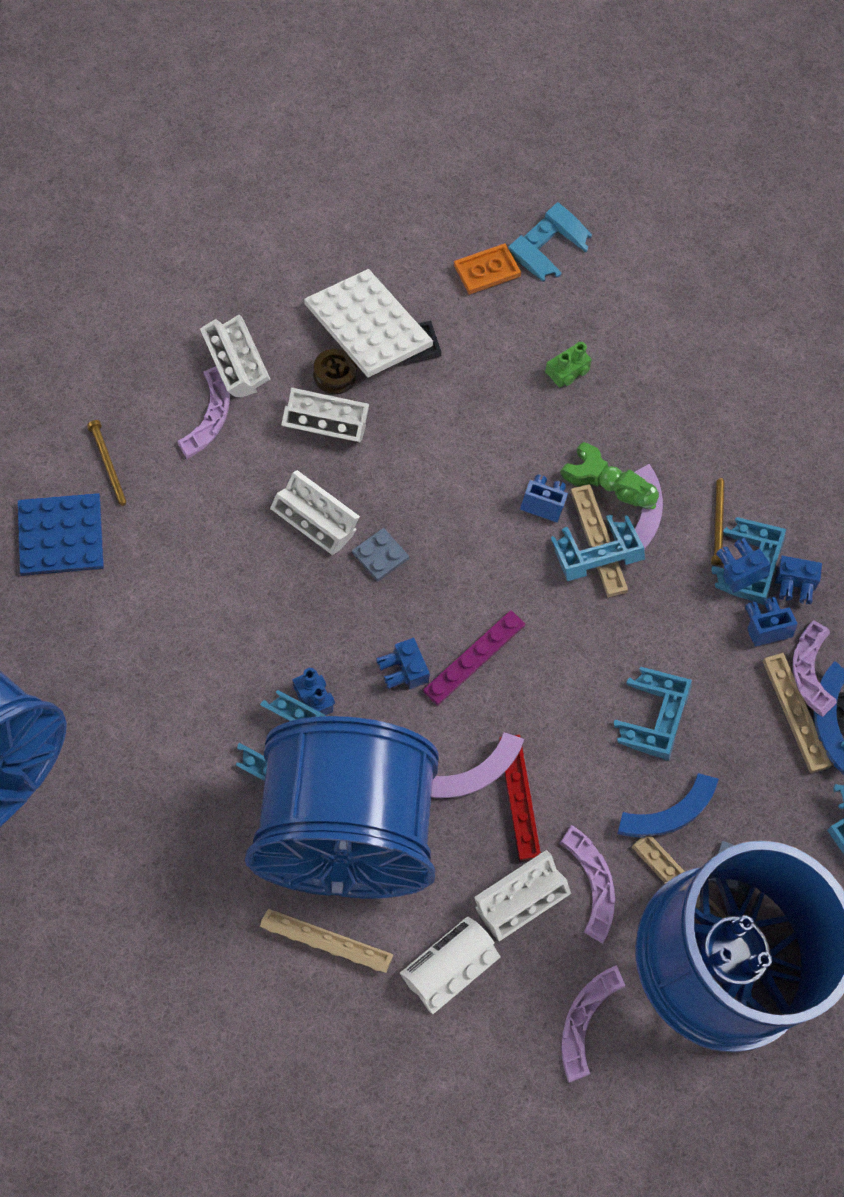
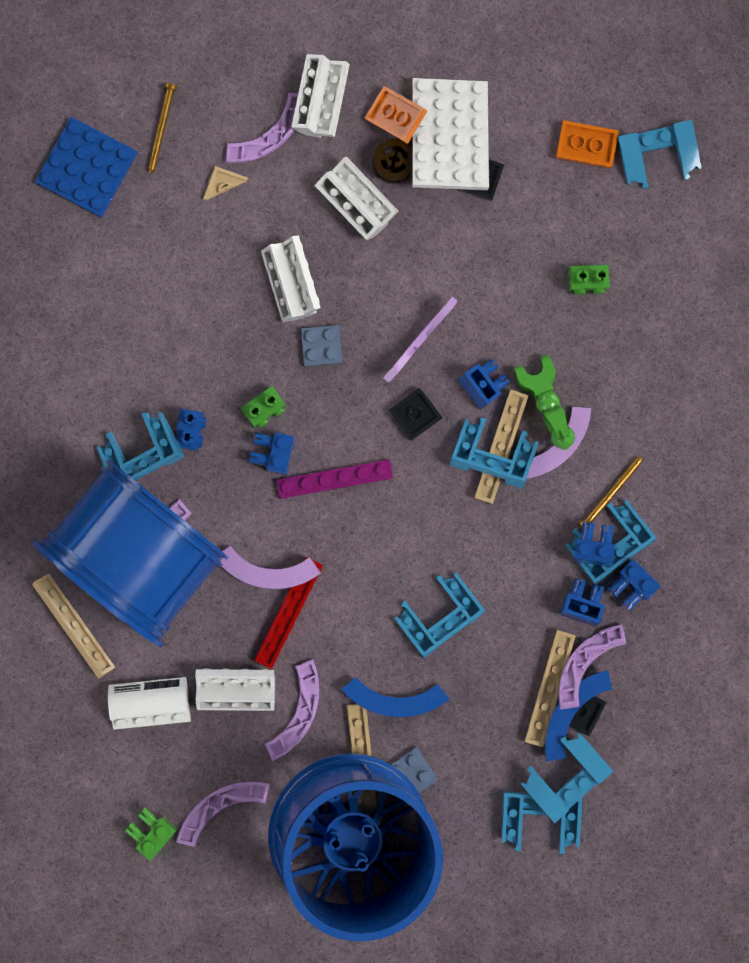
camera: 35 degrees right, 20 degrees up
none -> bright green brick [124,807,178,861]
none -> tan tile [203,166,248,200]
none -> bright green brick [241,386,286,428]
none -> orange plate [364,86,427,144]
none -> lavender tile [384,297,457,382]
none -> black plate [389,388,442,441]

